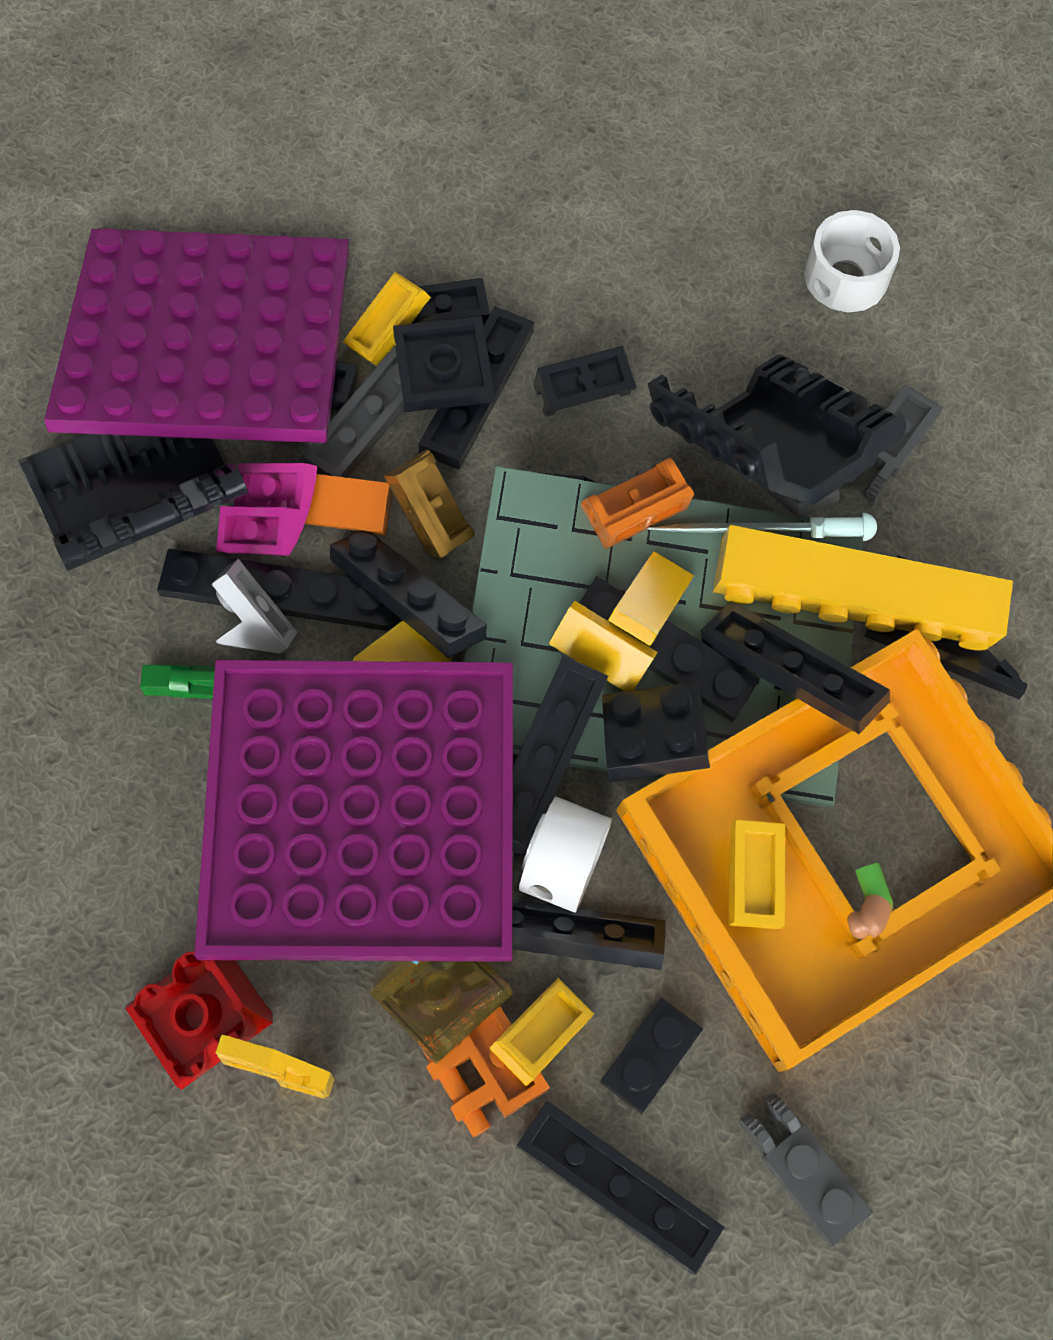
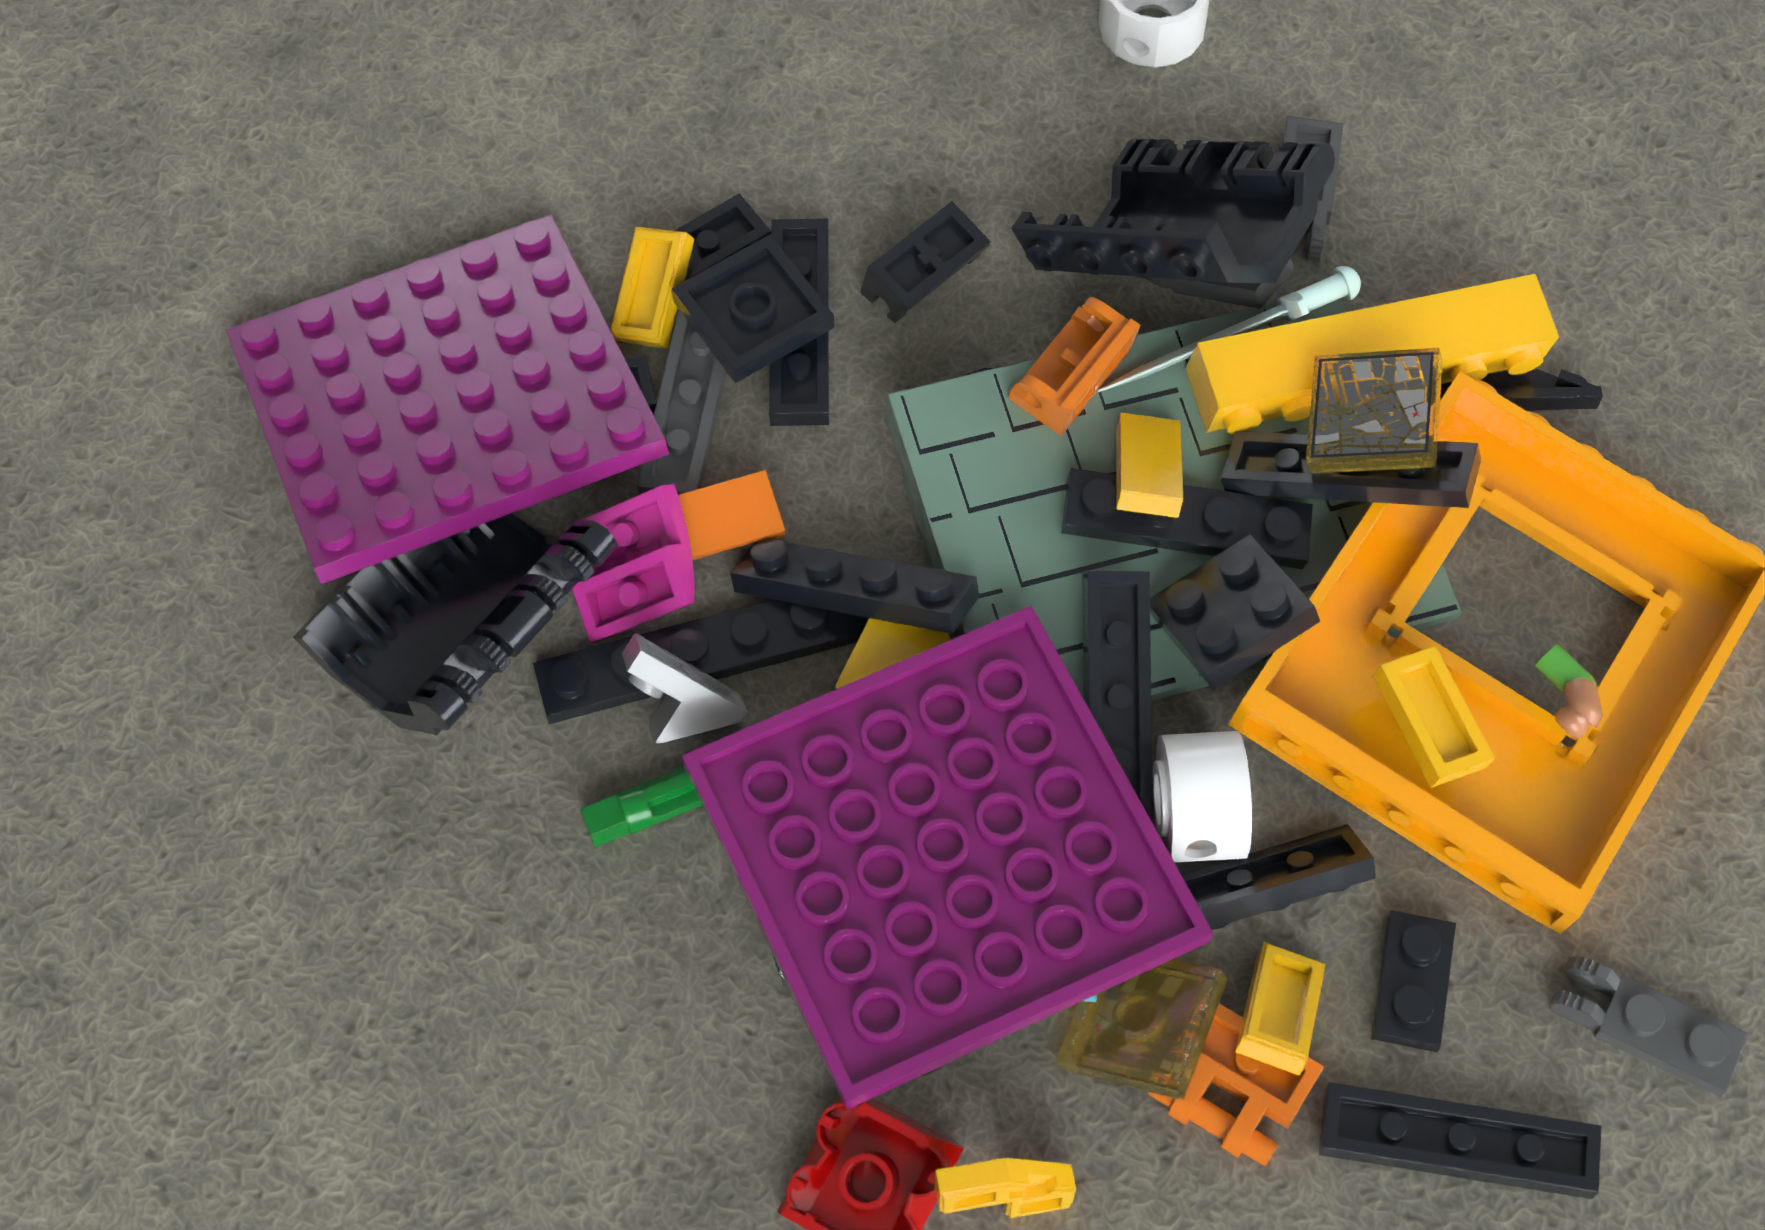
camera: 20 degrees left, 5 degrees down
pearl gold hinge [383,450,476,558] -> none
yellow tile [549,601,658,691] -> none
none -> tile [1306,348,1443,473]

